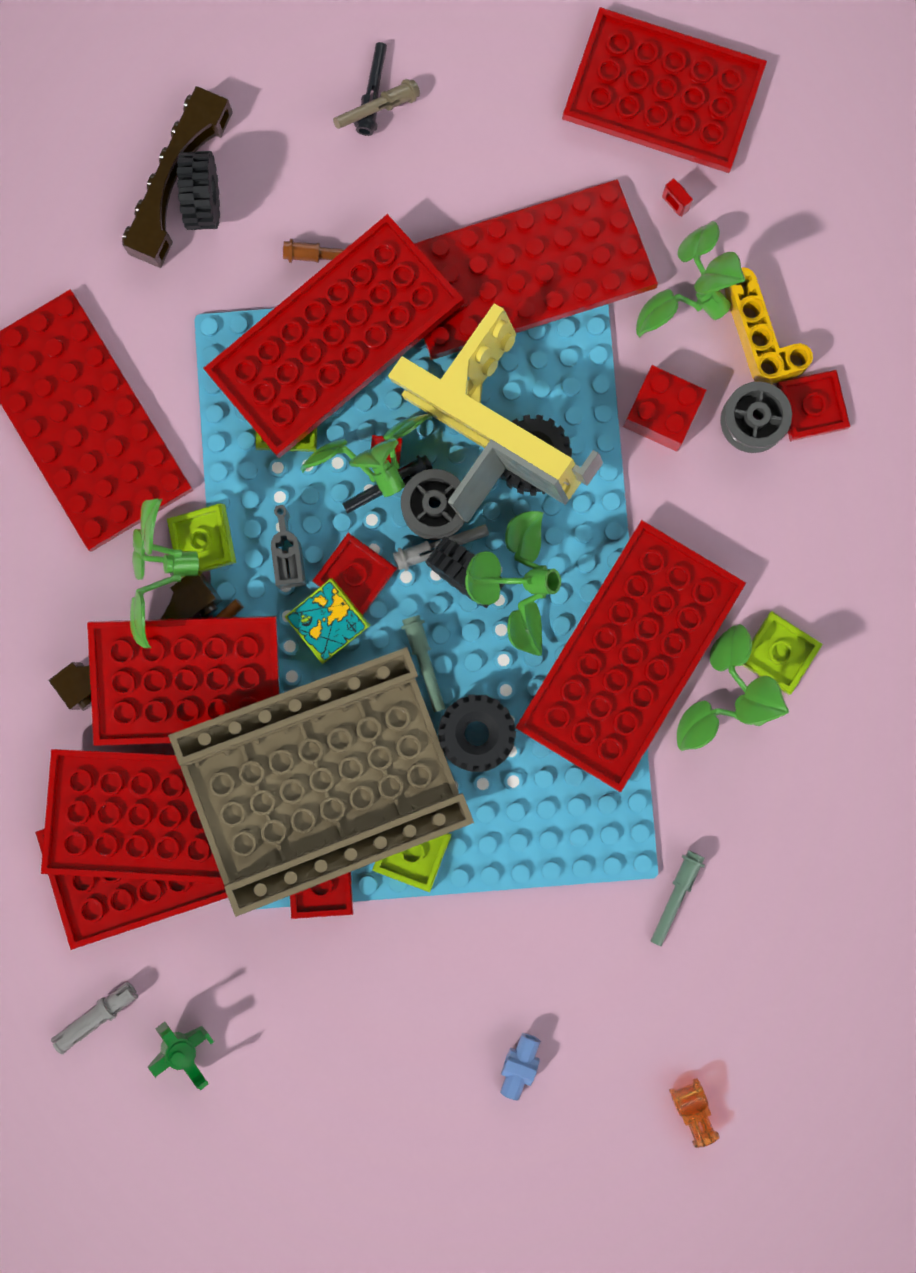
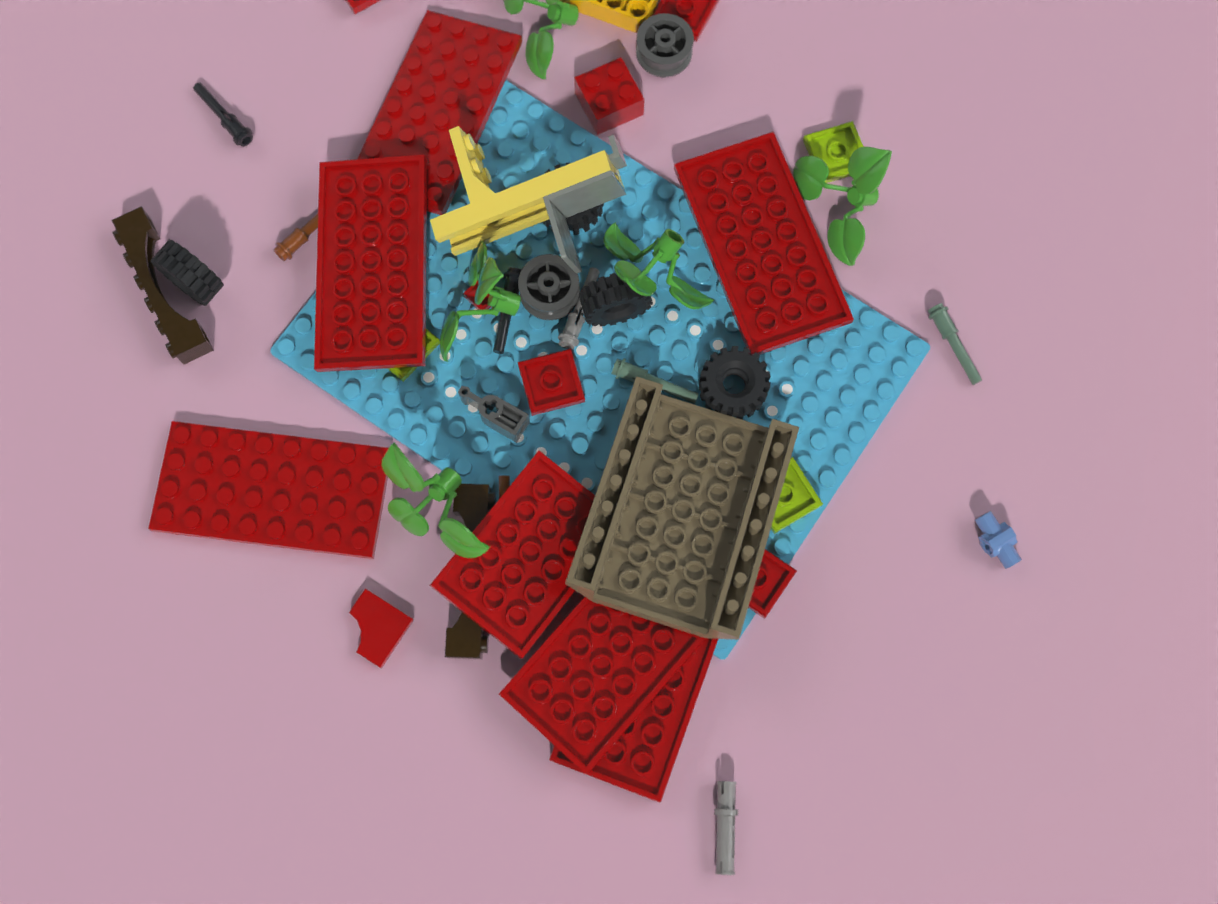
camera: 55 degrees left, 10 degrees down
green piece [148,1022,214,1091] -> none
lime tile [167,503,236,578] -> none
tile [284,578,371,664] -> none
dark tan pin [333,79,420,129] -> none
clear orange connector [669,1078,720,1148] -> none
none -> red tile [349,588,414,669]

